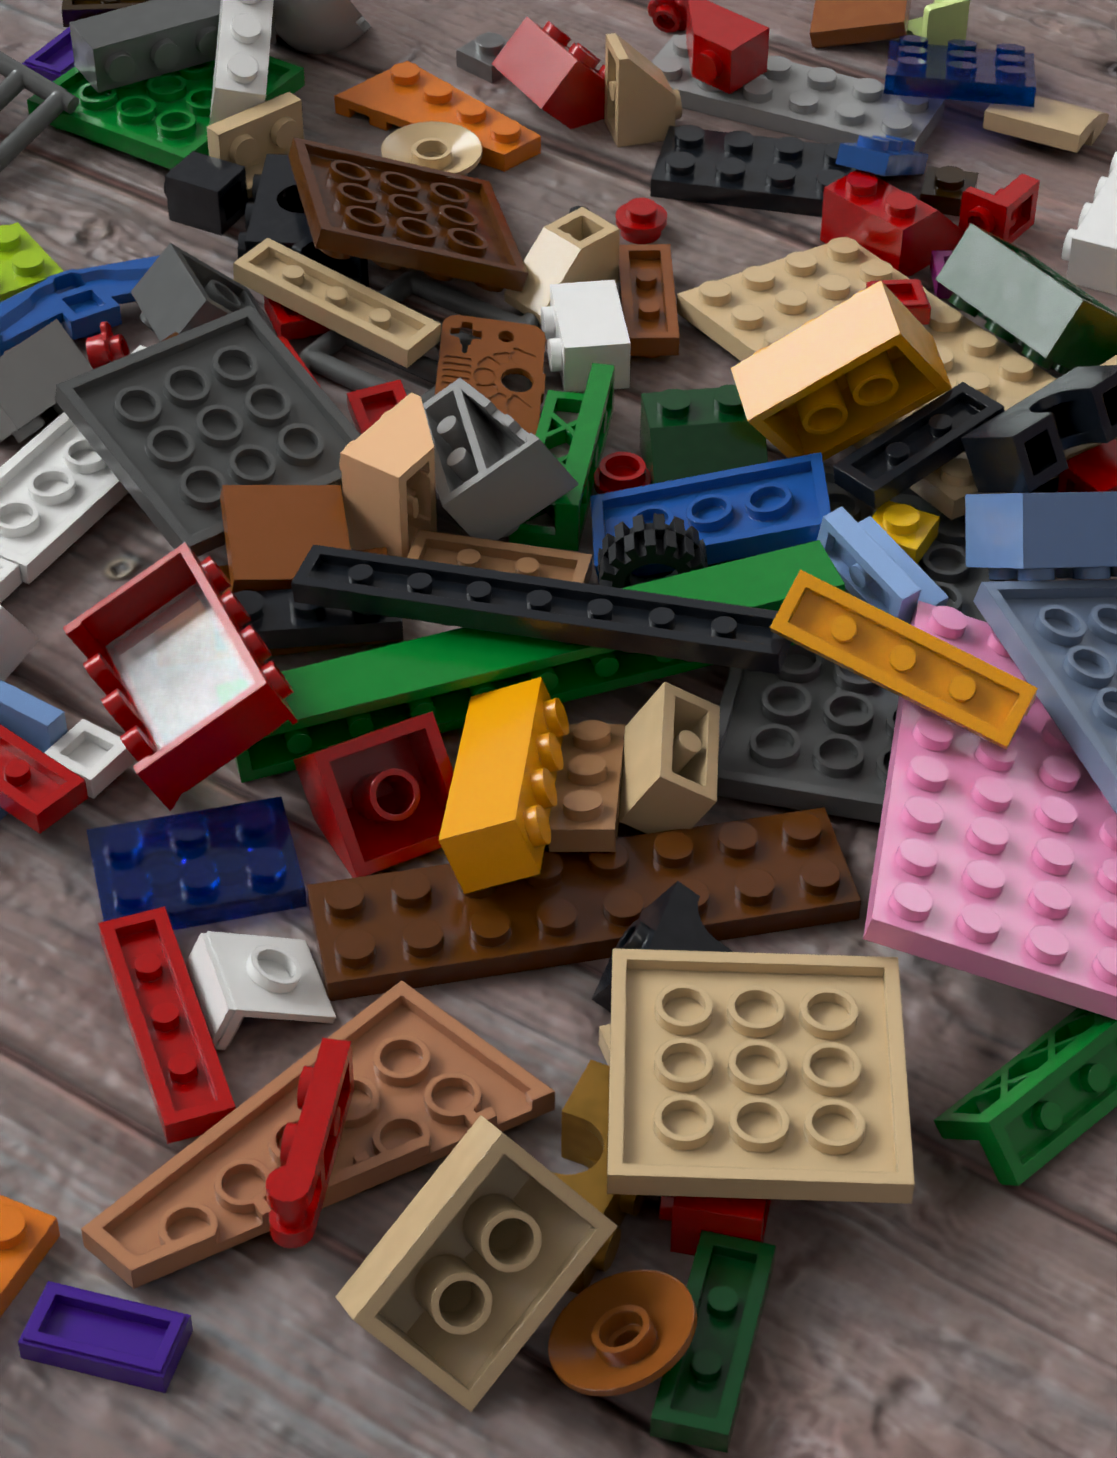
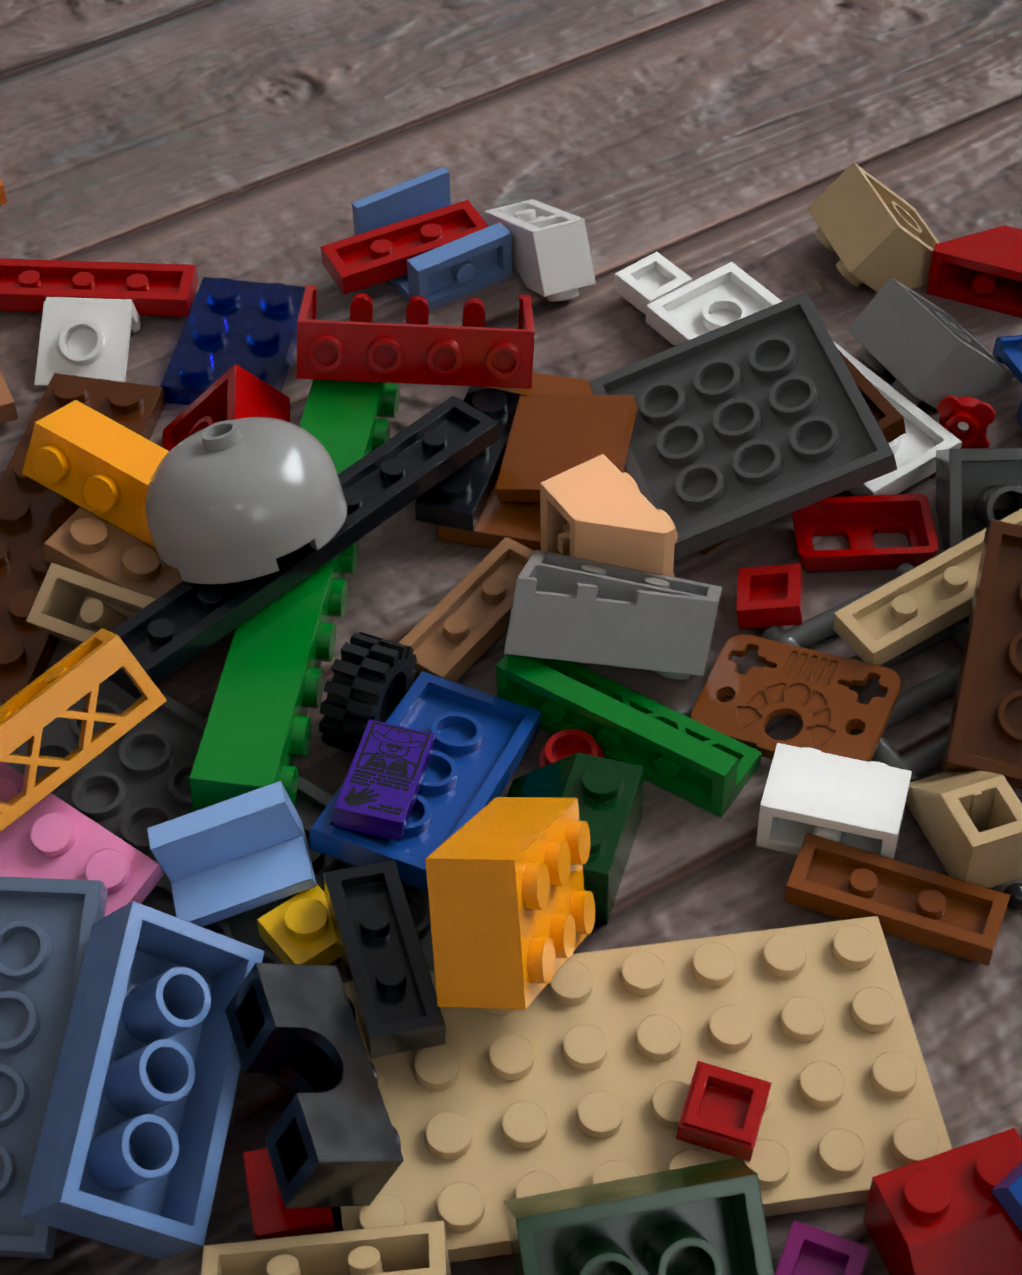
camera: 115 degrees right, 5 degrees up
white plate [44,719,135,799] -> none
none -> light grey cylinder [145,417,347,584]
none -> dark purple tile [332,719,435,841]

